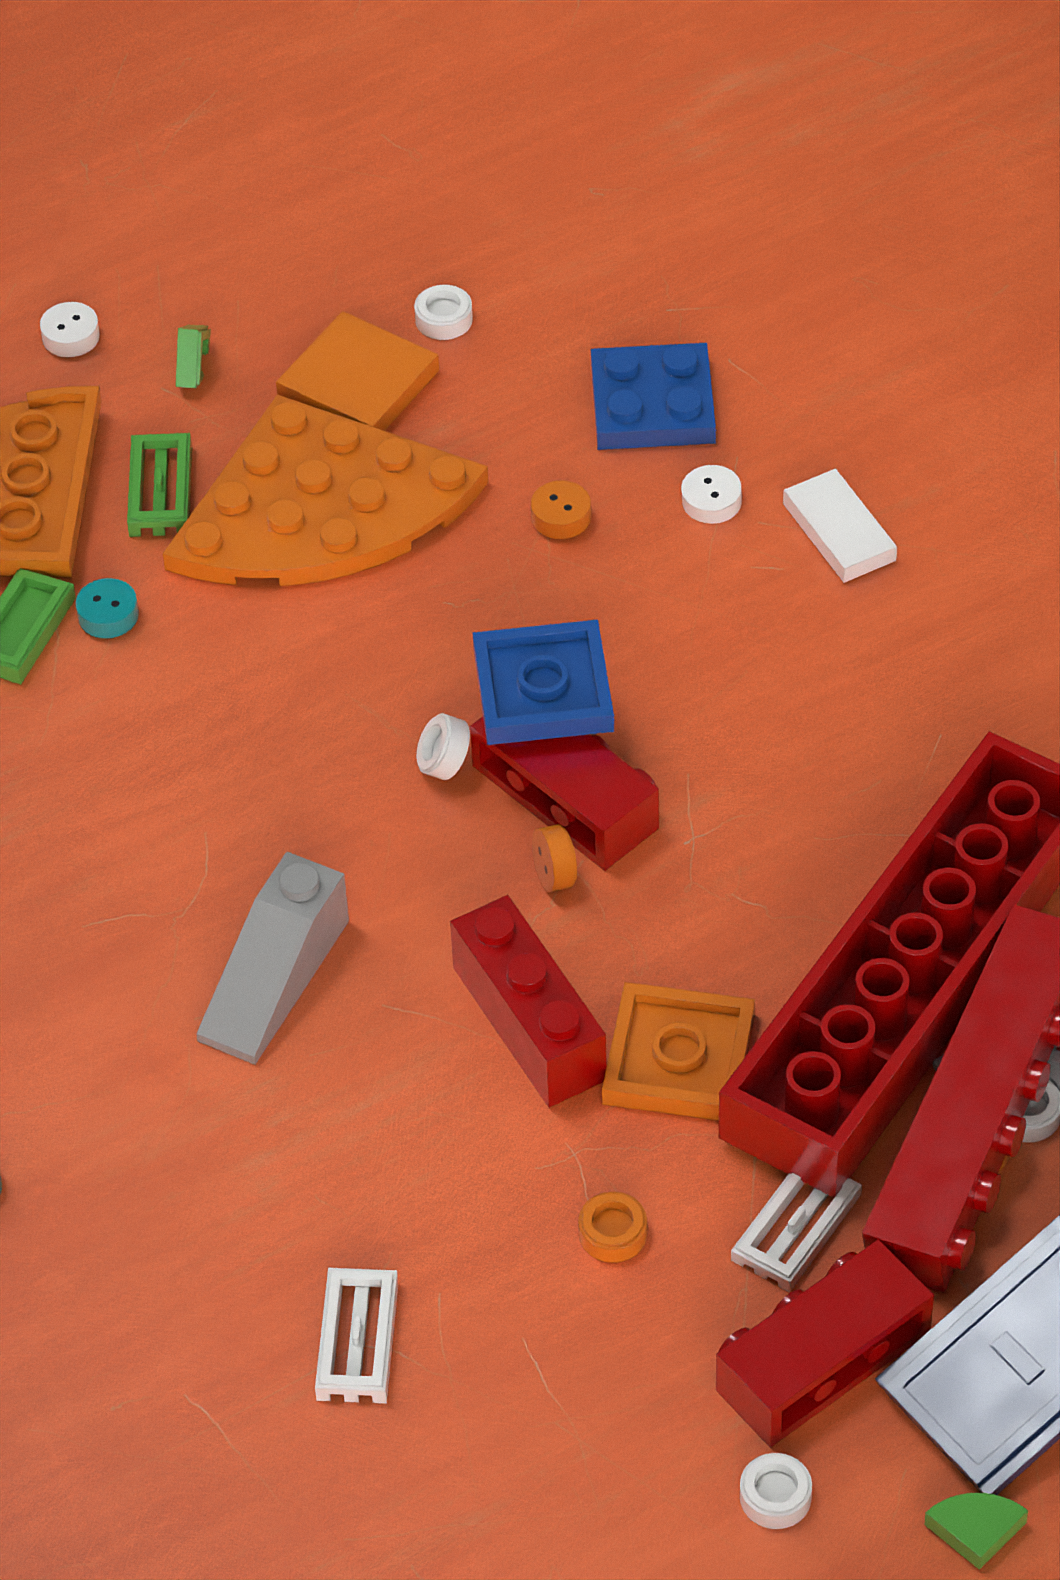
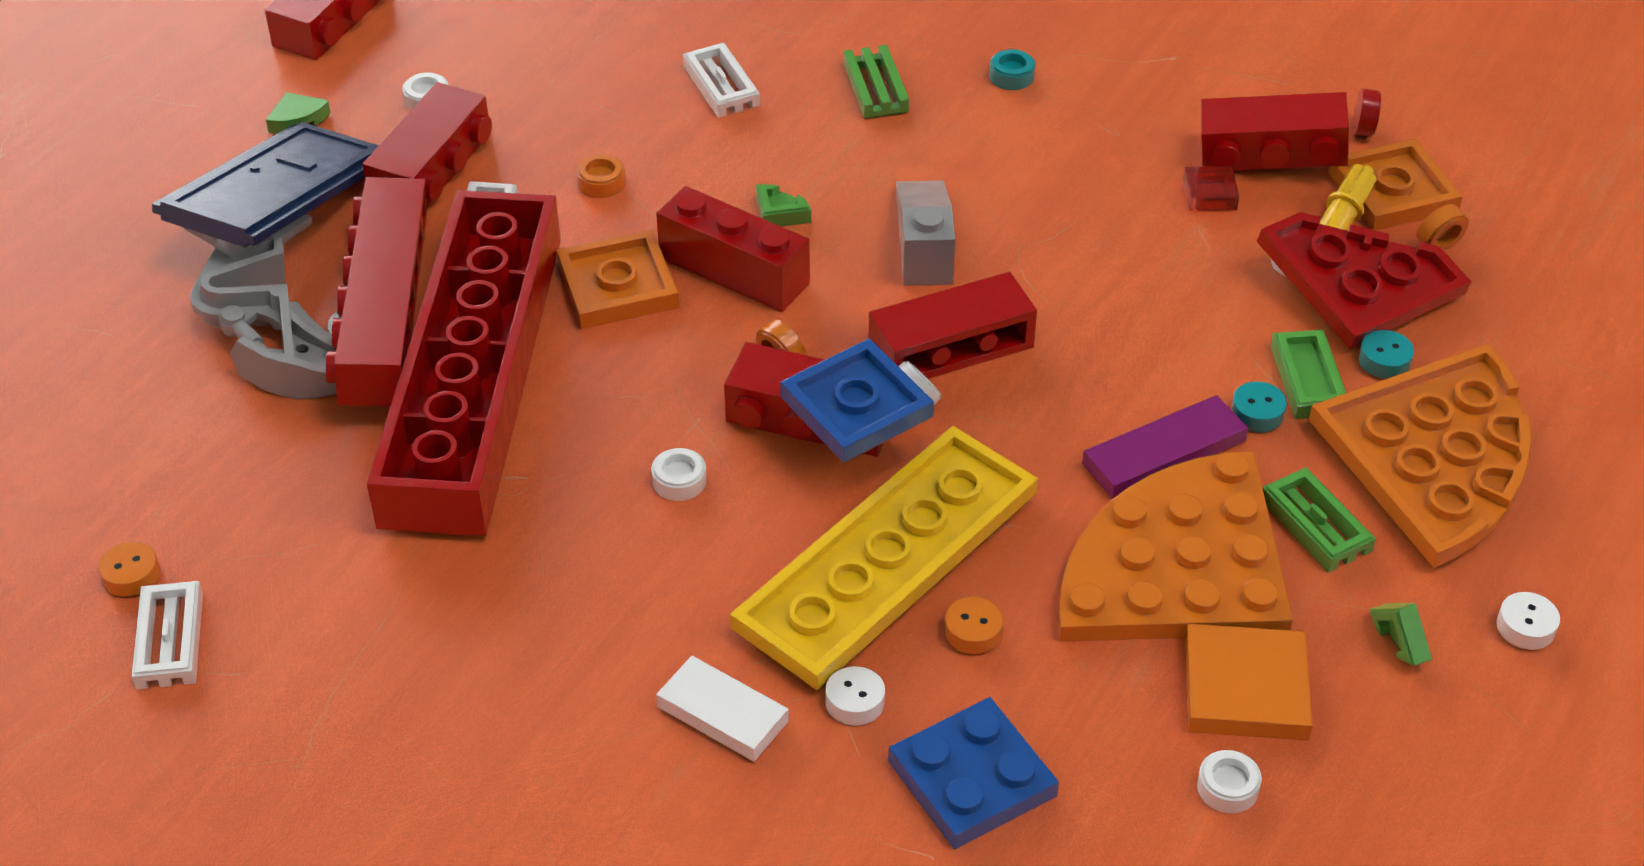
camera: 150 degrees right, 5 degrees down
none -> white tile [651,448,707,501]
none -> yellow plate [730,426,1038,690]
none -> bright green tile [755,184,811,226]
none -> bright green tile [843,45,909,118]
none -> red brick [868,271,1037,379]
none -> magenta tile [1082,395,1248,499]

